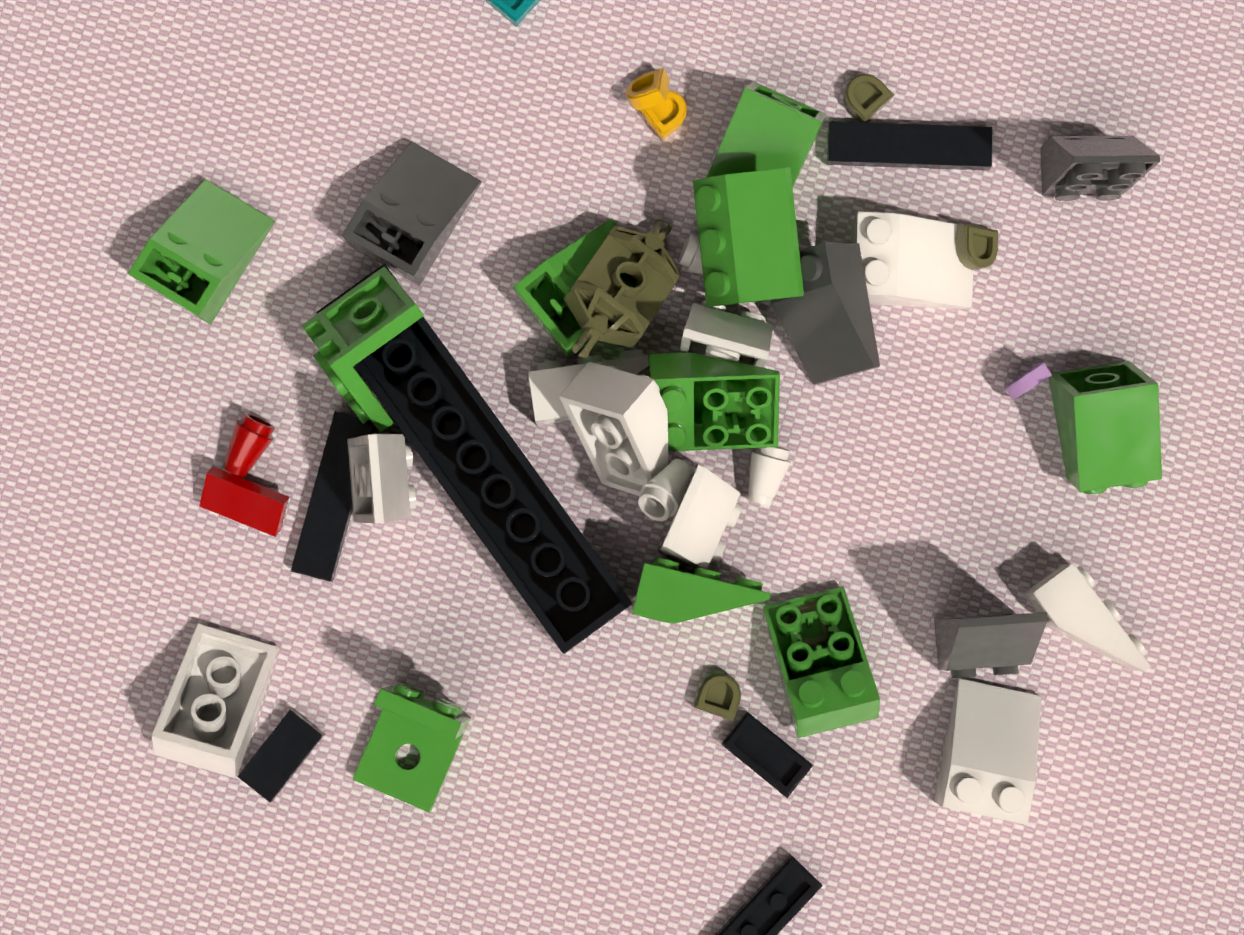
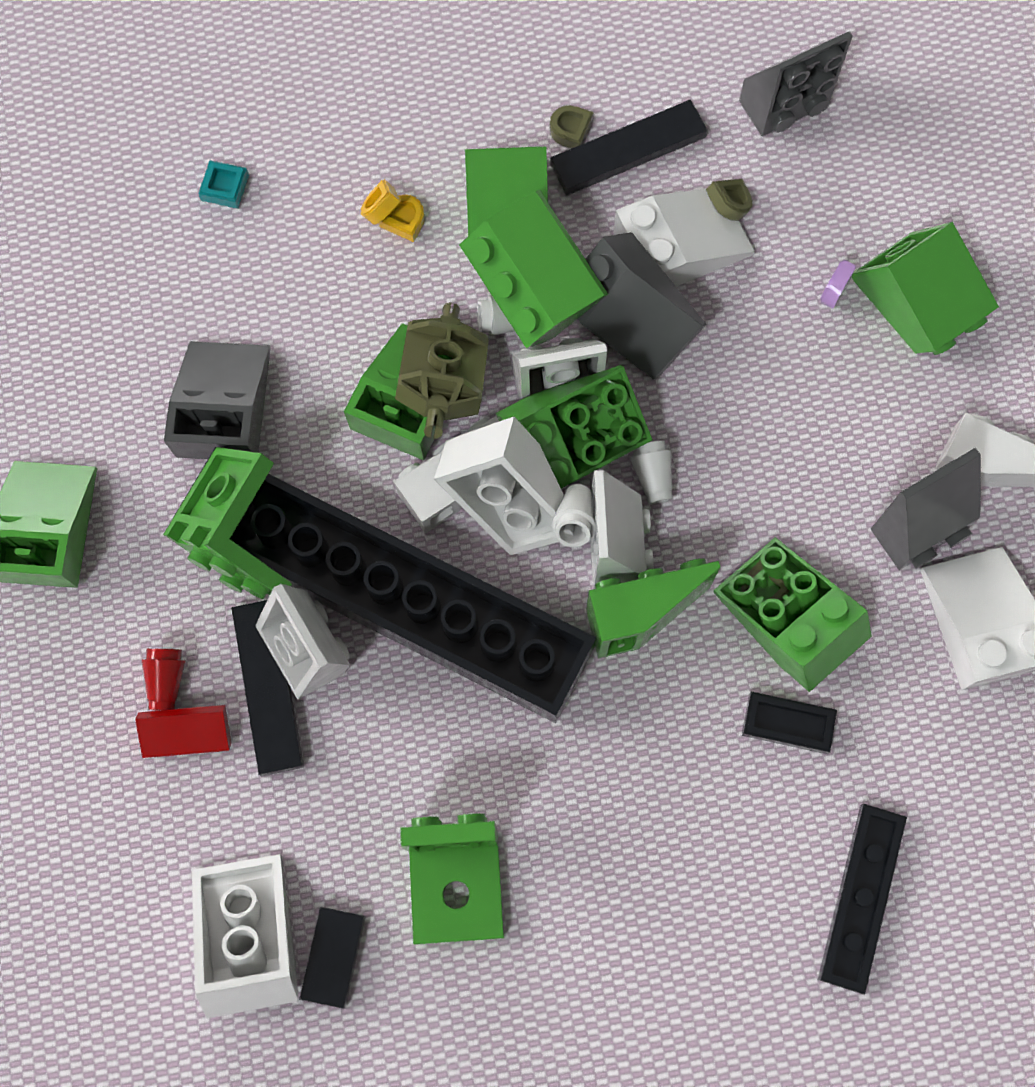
camera: 25 degrees left, 10 degrees down
olive tile [694,673,741,721] -> none

